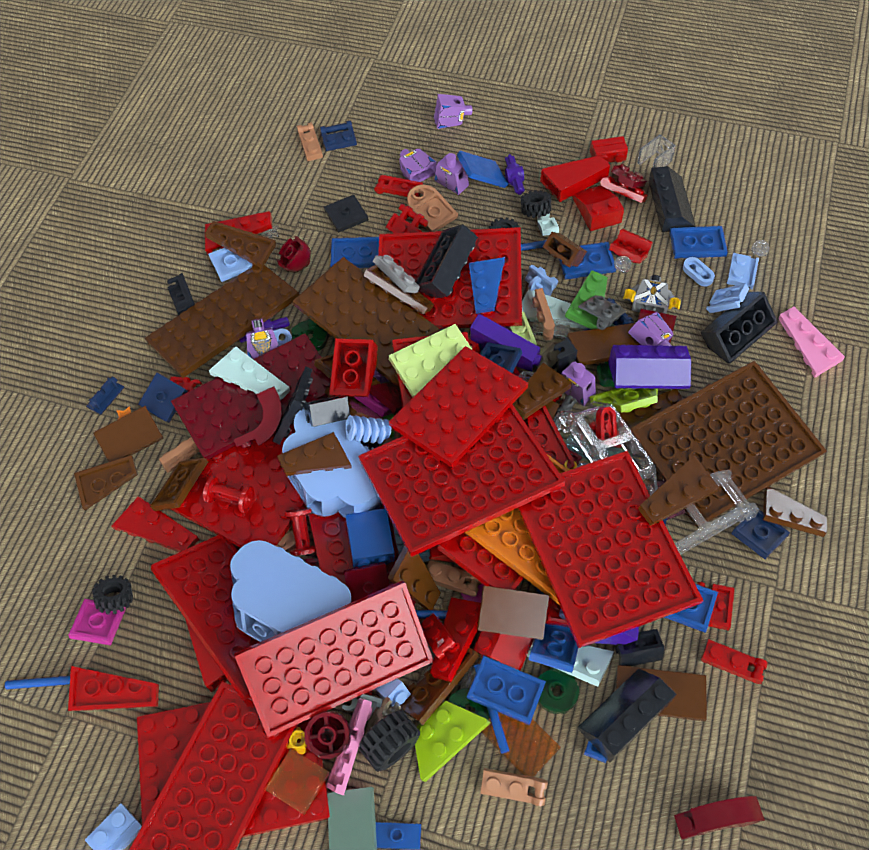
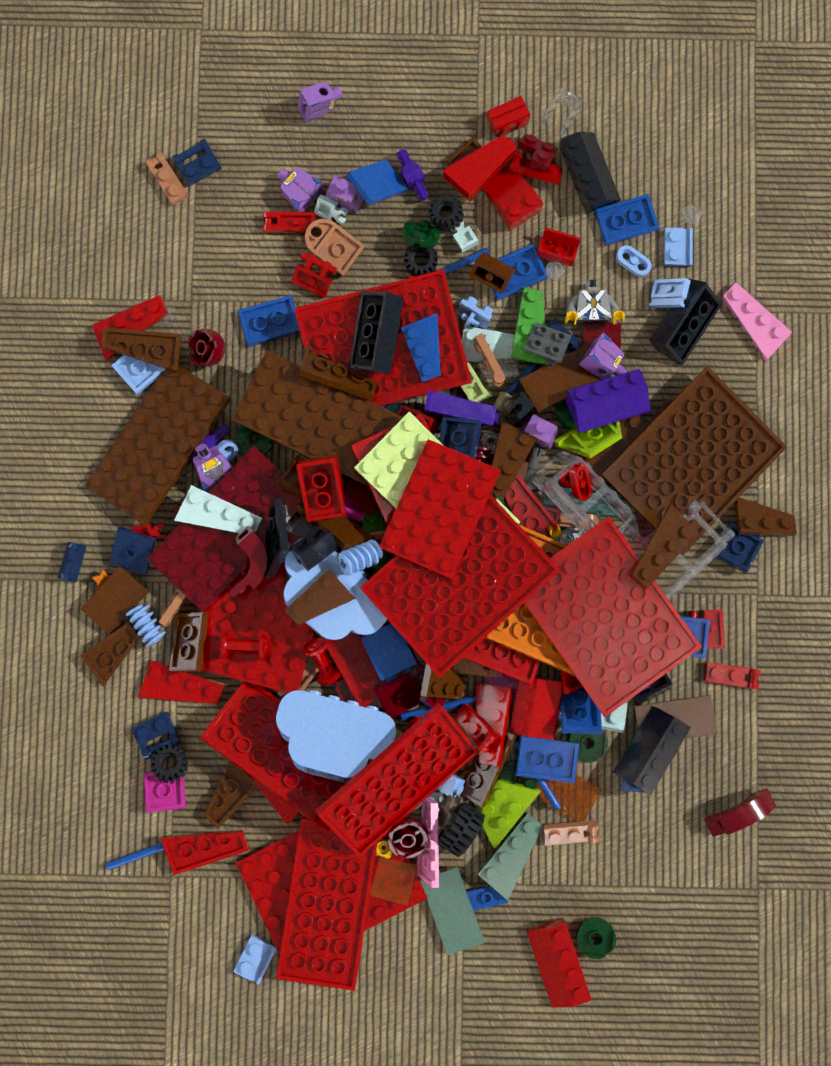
camera: 20 degrees left, 25 degrees up
black hinge [167,273,195,315] -> none
black plate [324,195,369,233] -> none
light grey plate [373,255,420,293] -> none
tile [477,585,549,640] -> none
none -> light blue piece [126,605,166,648]
none -> dark blue plate [131,711,181,760]
none -> reddish brown wing [204,761,258,829]
none -> light aqua plate [314,195,349,224]
none -> dark green plate [402,220,441,248]
none -> sand green wing [477,813,543,901]

